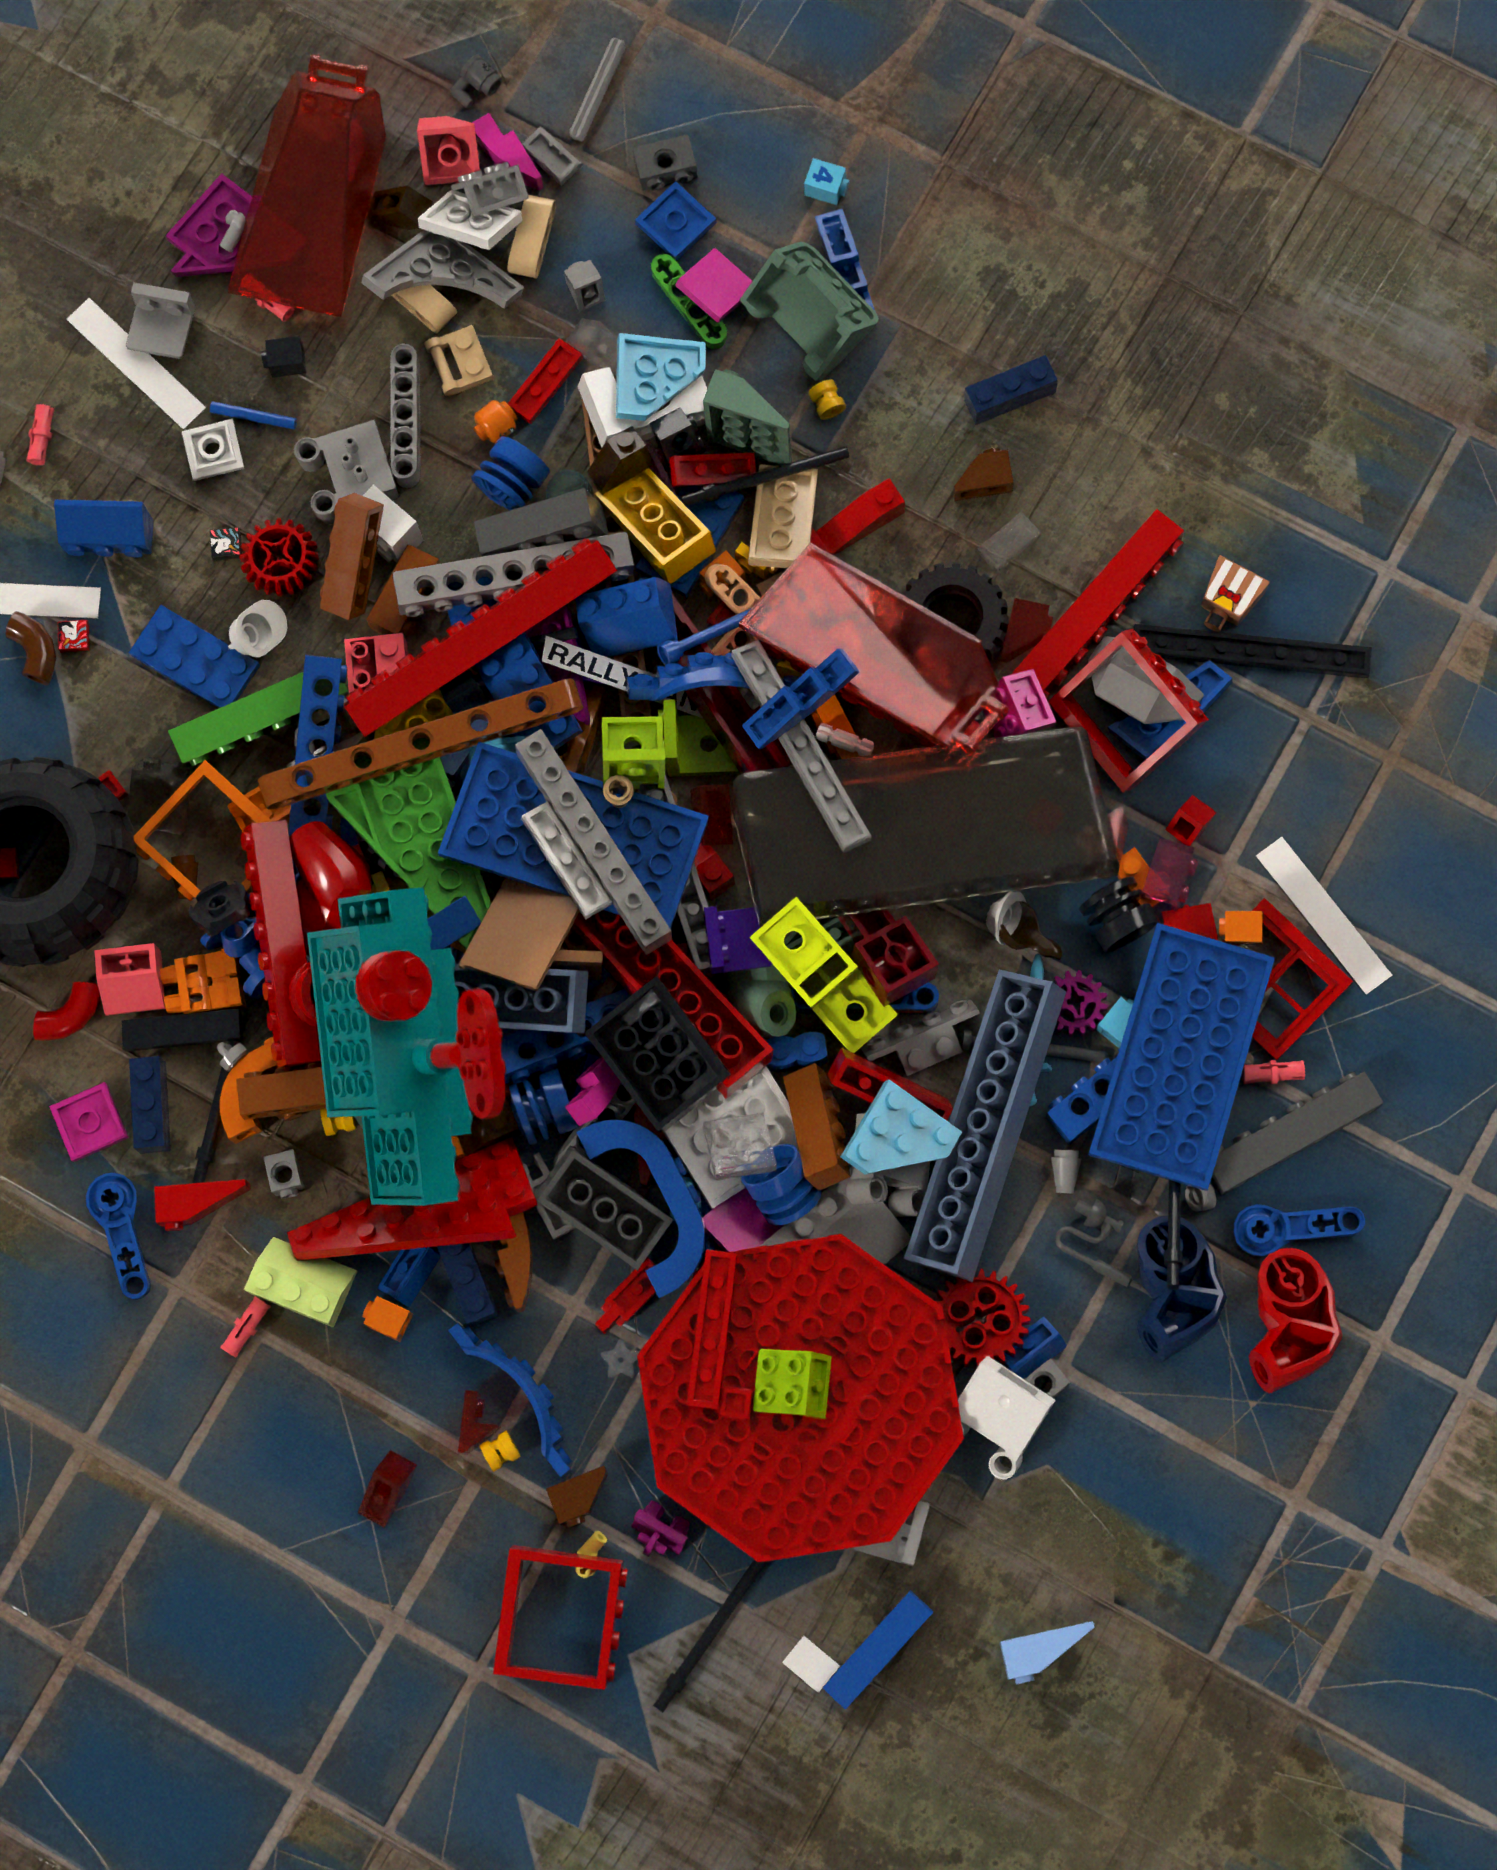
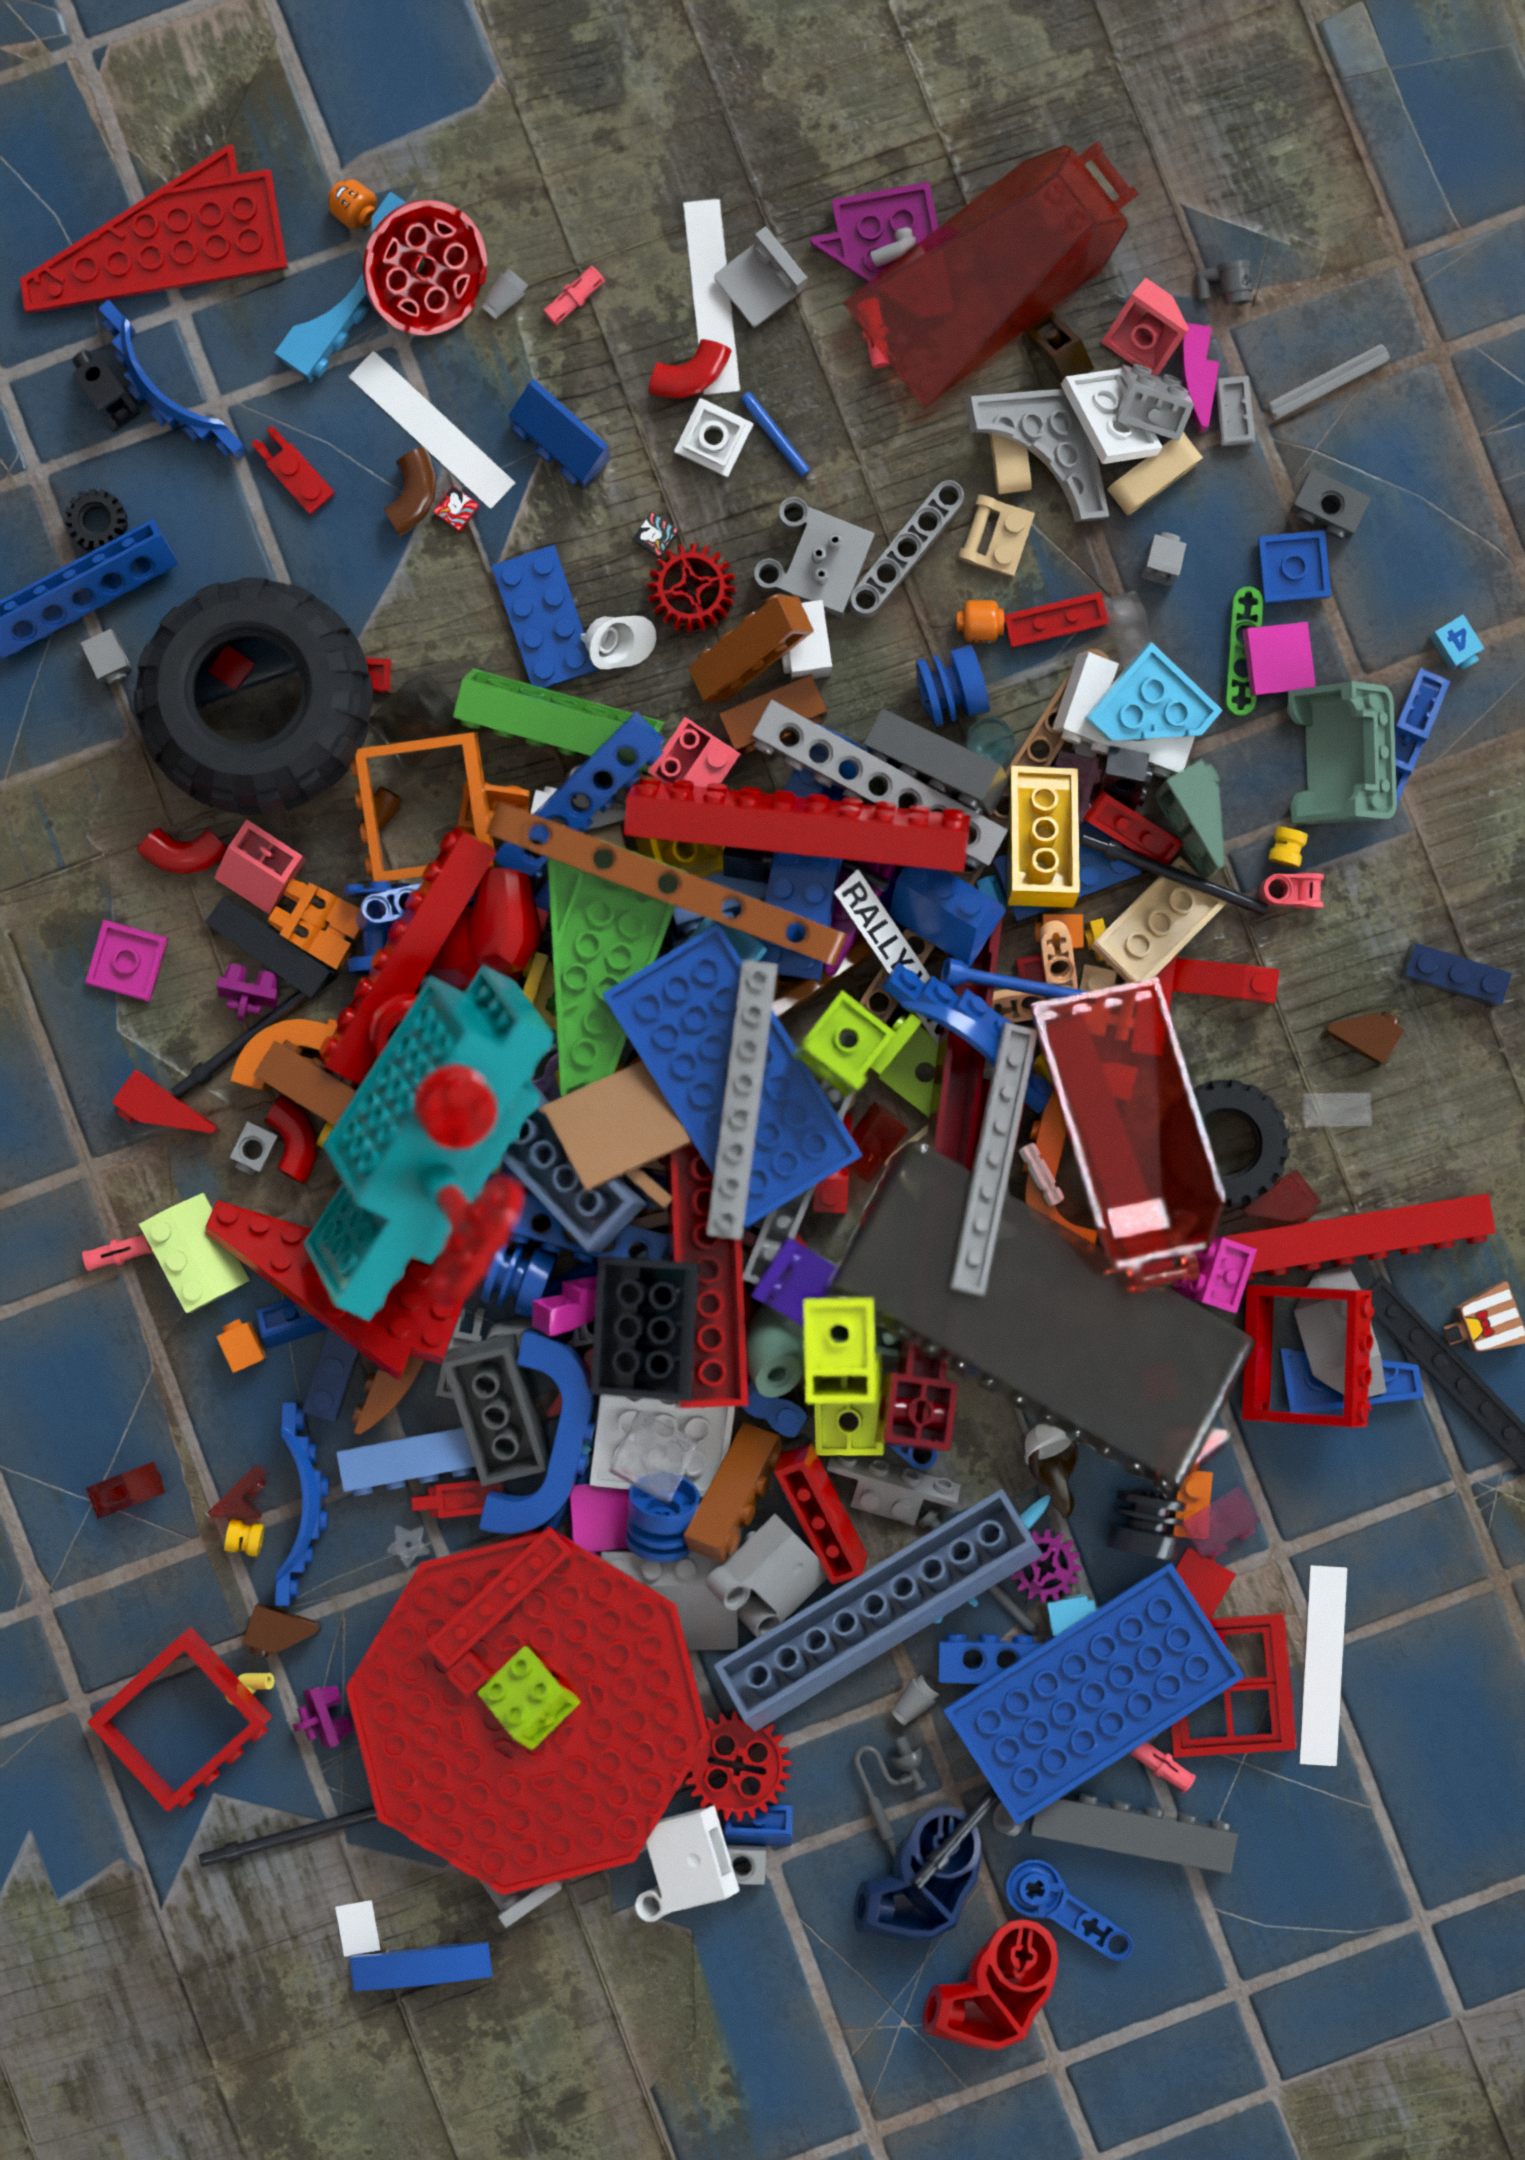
camera: 30 degrees right, 10 degrees up
blue beam [86,1173,151,1300] -> none
dark blue brick [129,1056,171,1154] -> none
black plate [189,881,250,936] -> none
light grey tile [217,1042,248,1072] -> none
black brick [261,336,307,378] -> none
blue slope [427,896,481,950] -> none
white tile [521,801,612,920] -> none
dark brown slope [587,426,653,495] -> none
tan cone [603,775,634,808] -> none
blue slope [742,648,860,749] -> none
medium azure plate [840,1079,962,1175] -> none
light blue slope [999,1621,1094,1684] -> none
red brick [1165,795,1217,847] -> none
orange brick [1219,911,1263,944] -> none
none -> magenta hips [216,964,279,1022]
none -> red cylinder [264,1094,317,1185]
none -> medium blue brick [336,1427,476,1497]
none -> red cylinder [648,339,732,399]
none -> coral piece [1258,873,1324,909]

